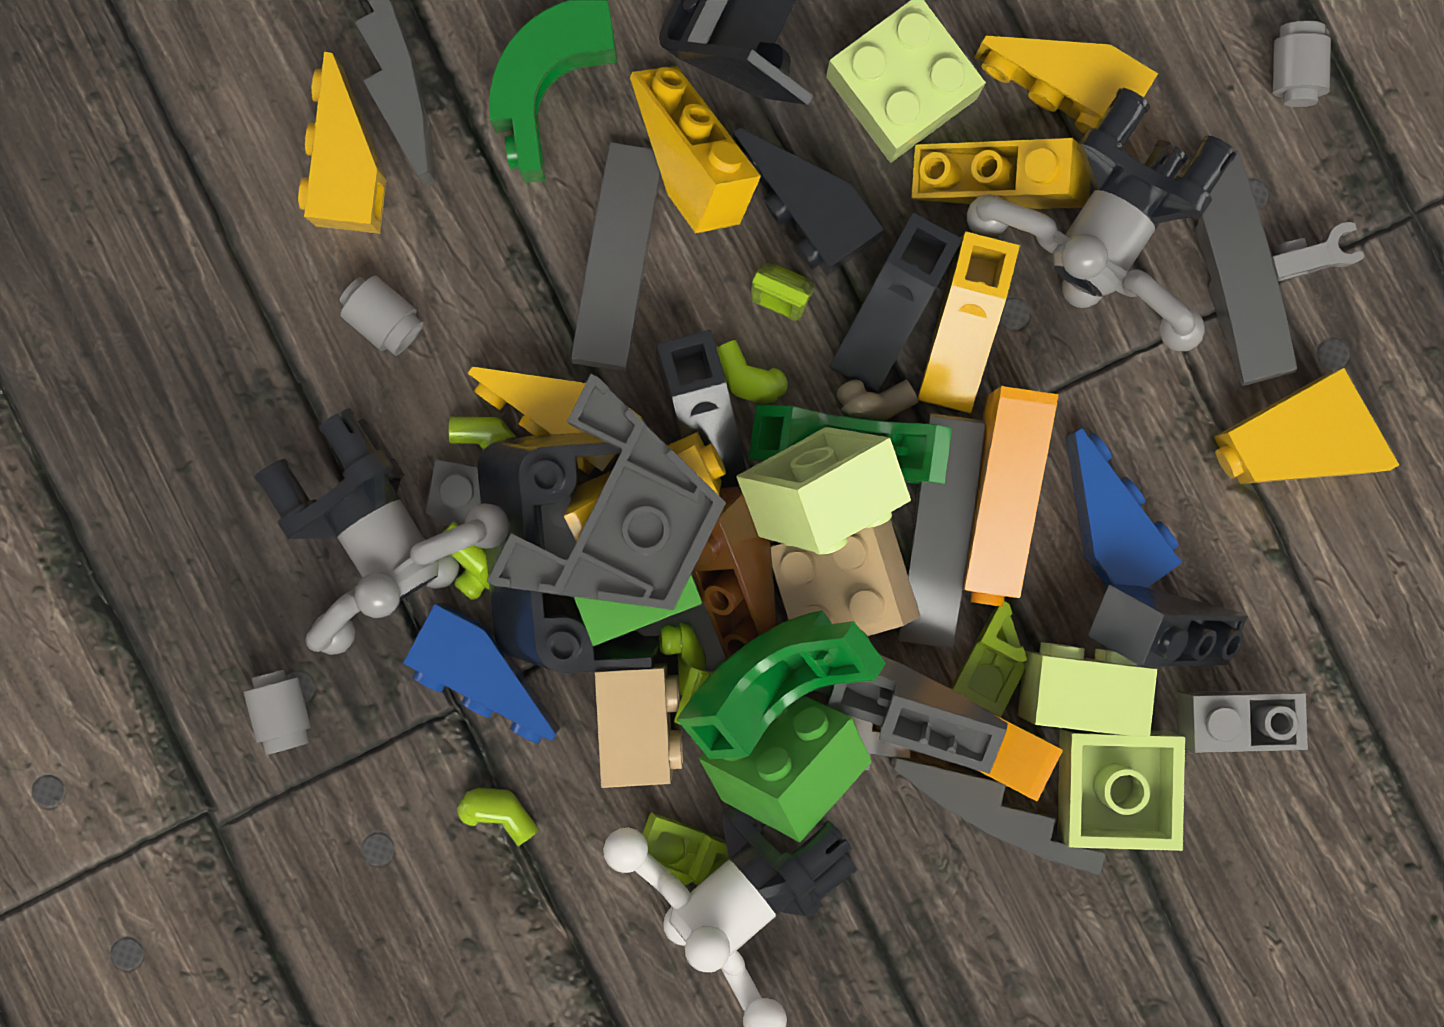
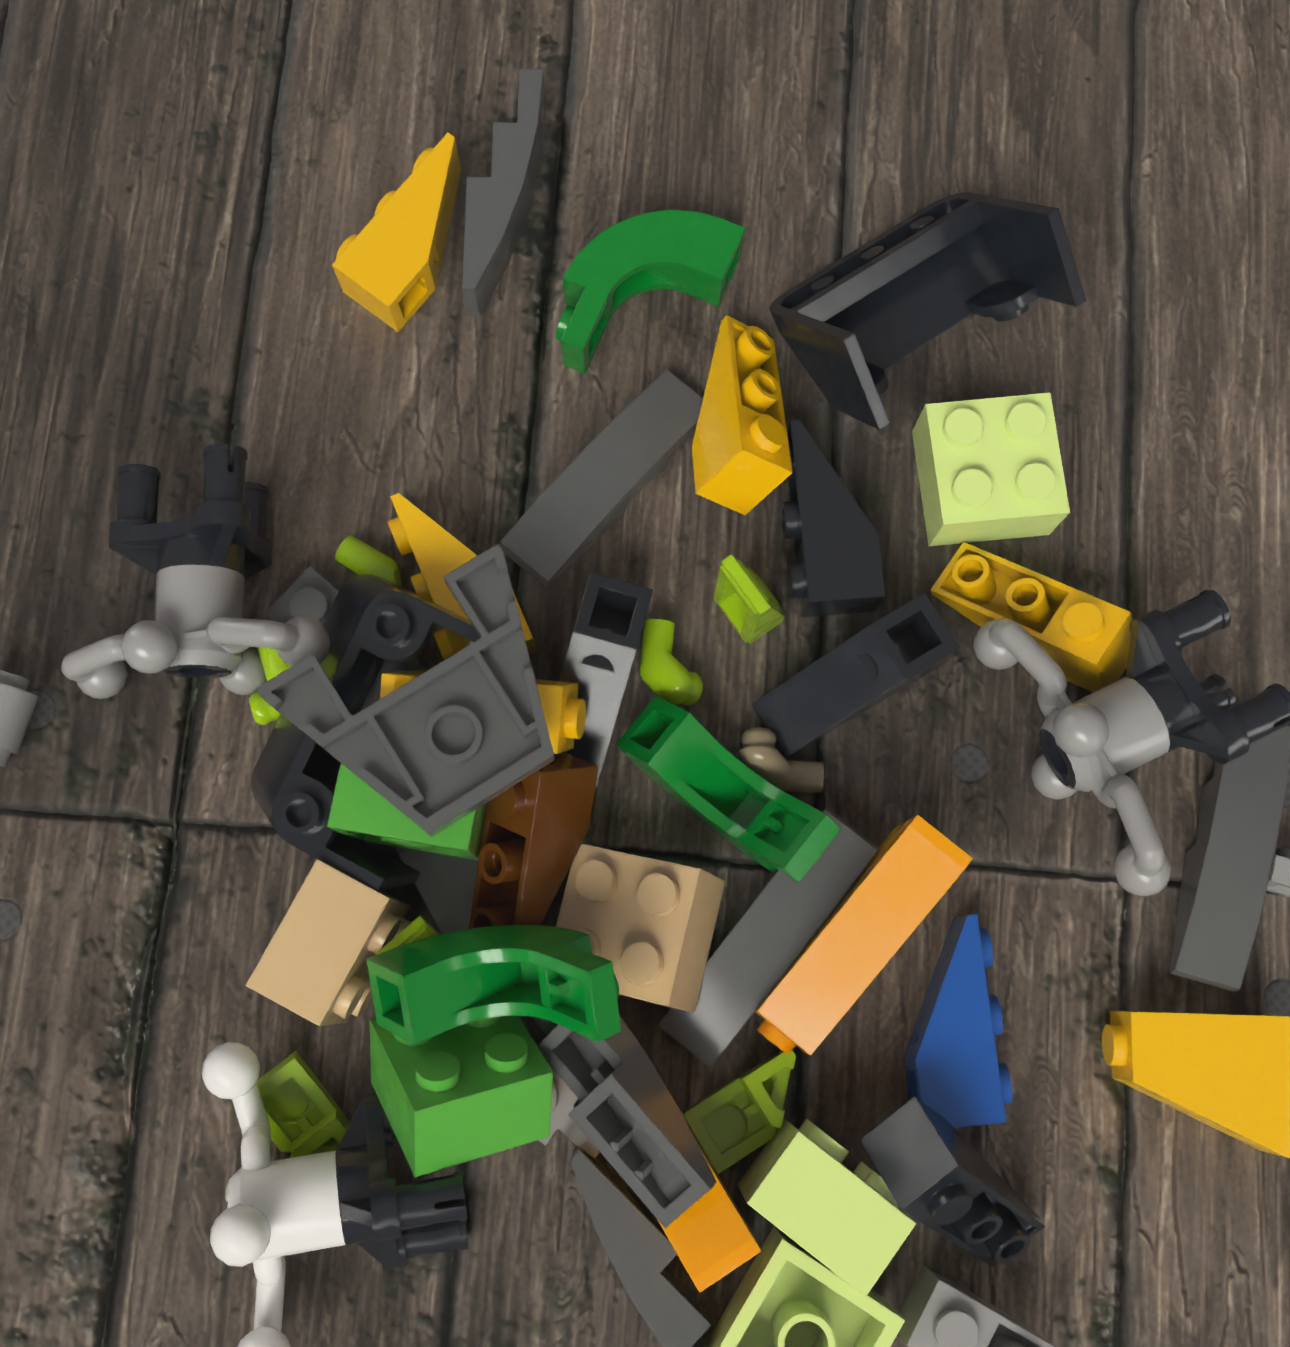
camera: 30 degrees right, 10 degrees down
light grey brick [340,275,424,356] -> none
blue slope [403,603,560,744] -> none
lime arm [457,787,540,846] -> none
lime arm [659,622,706,695] -> none
yellowish green brick [736,427,911,555] -> none
yellow slope [918,231,1020,414] -> none
yellow slope [975,35,1158,134] -> none

